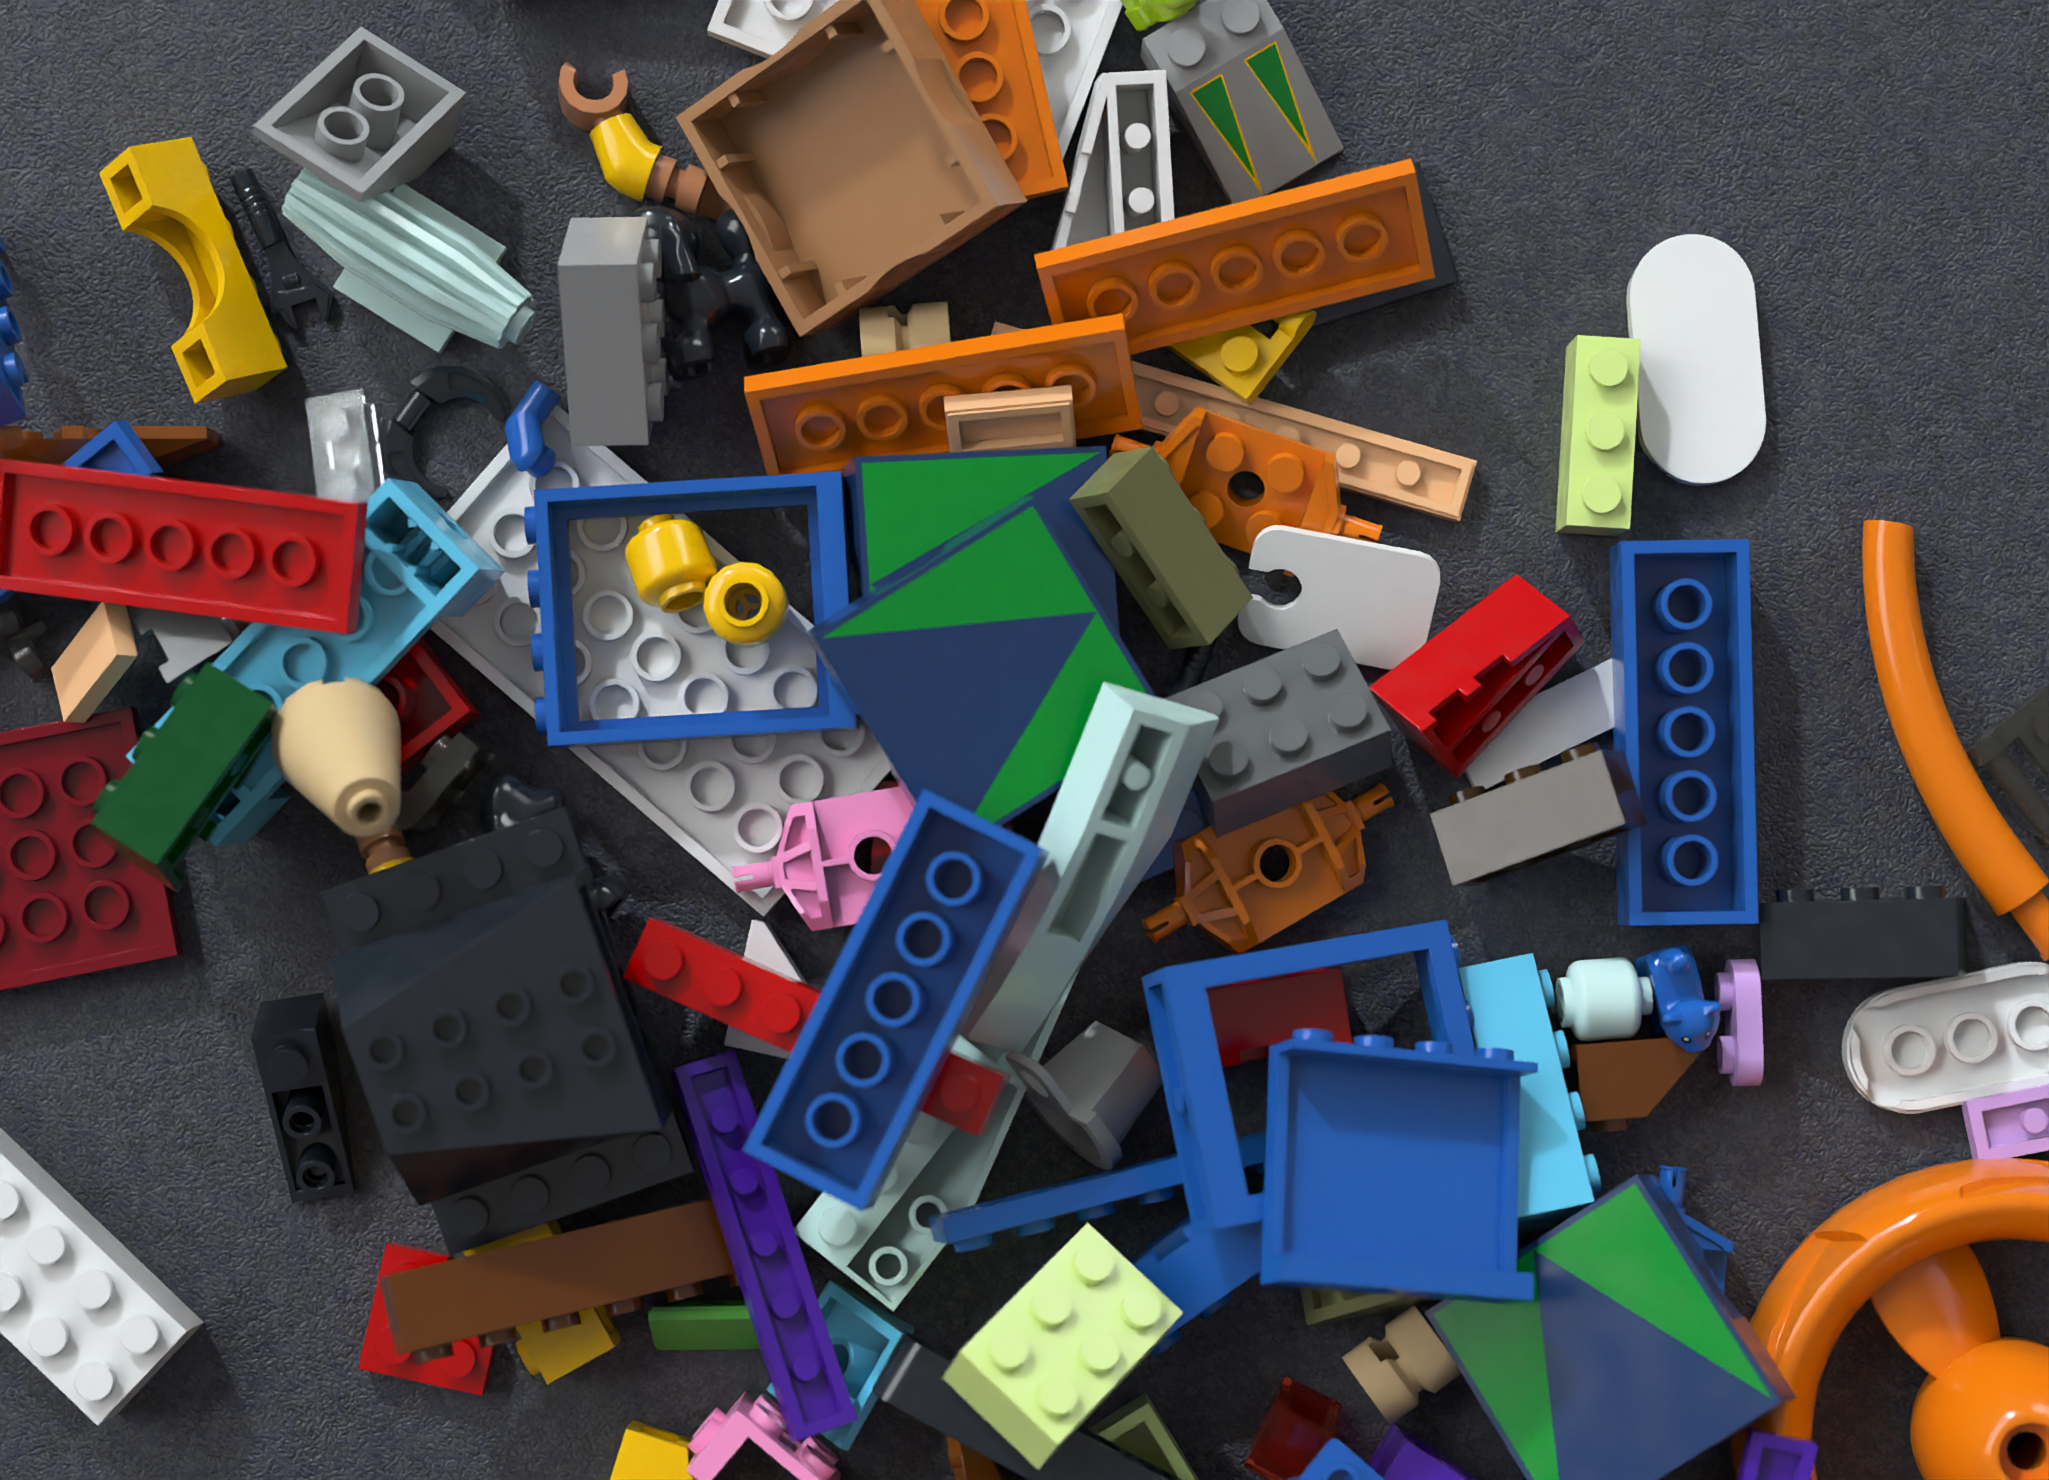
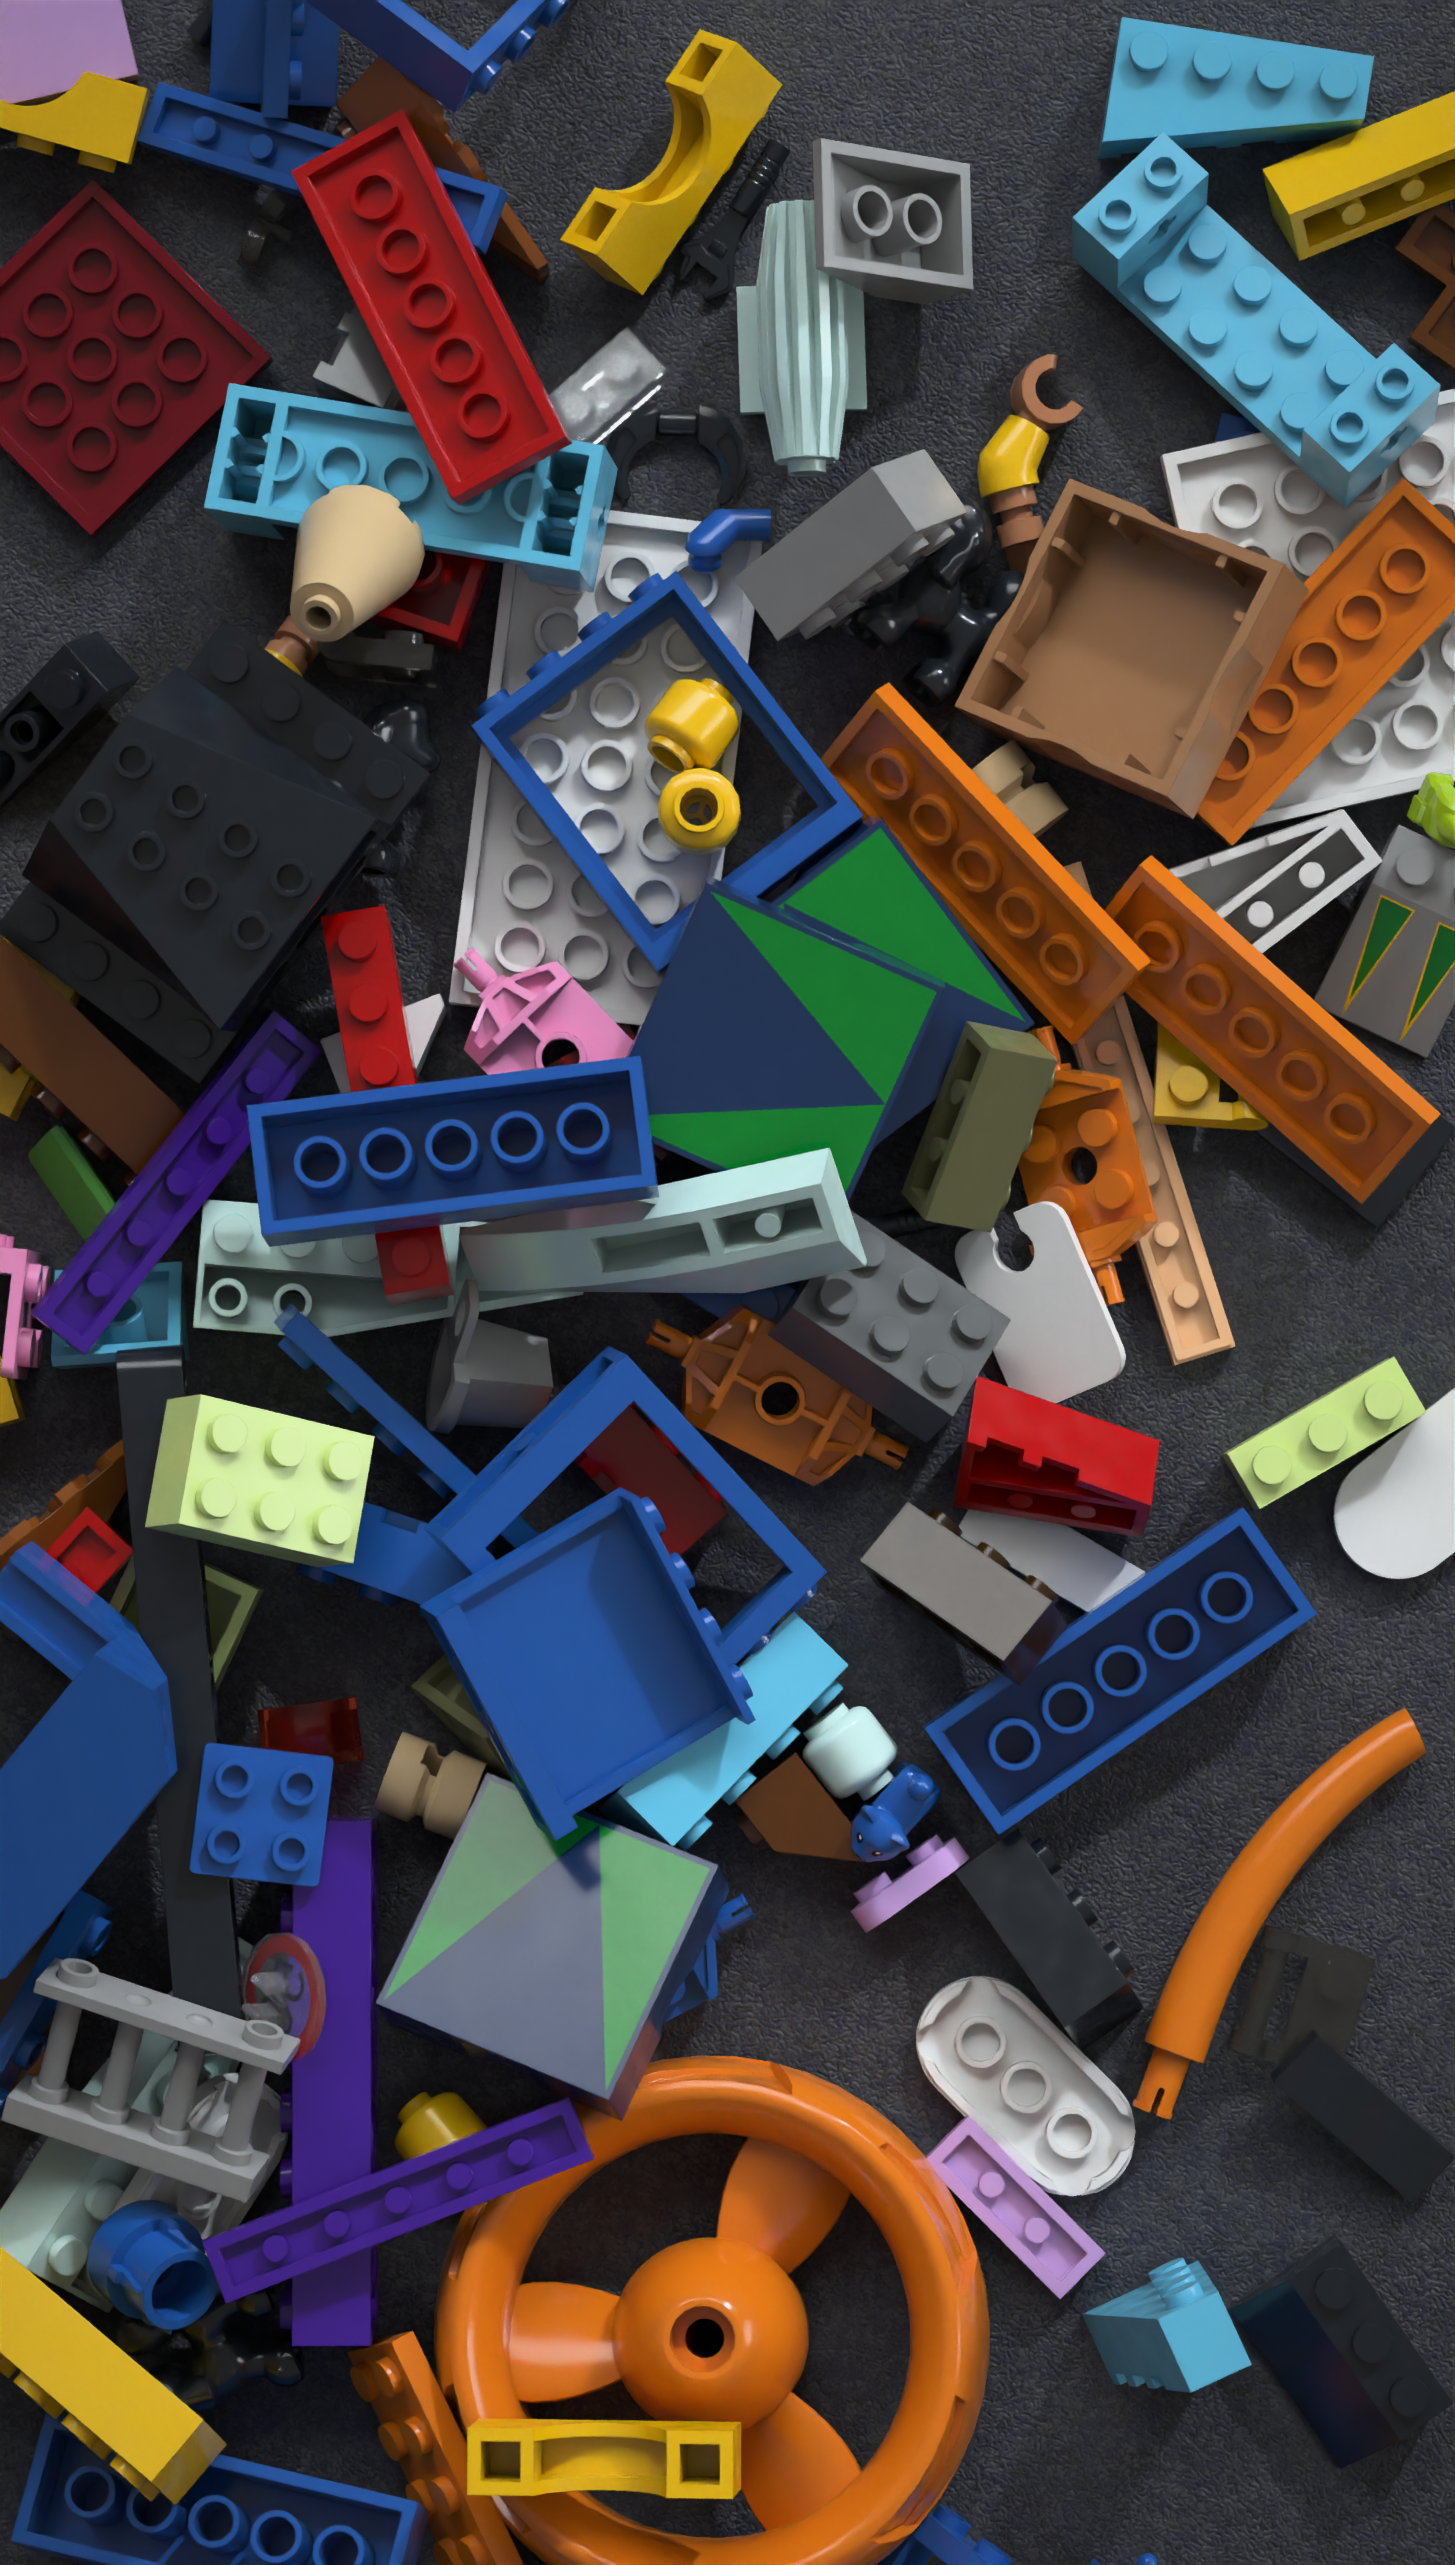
camera: 55 degrees right, 0 degrees up
light nougat tile [51,602,138,723] -> none
dark green wedge [91,662,277,893] -> none
light nougat tile [944,385,1077,453] -> none

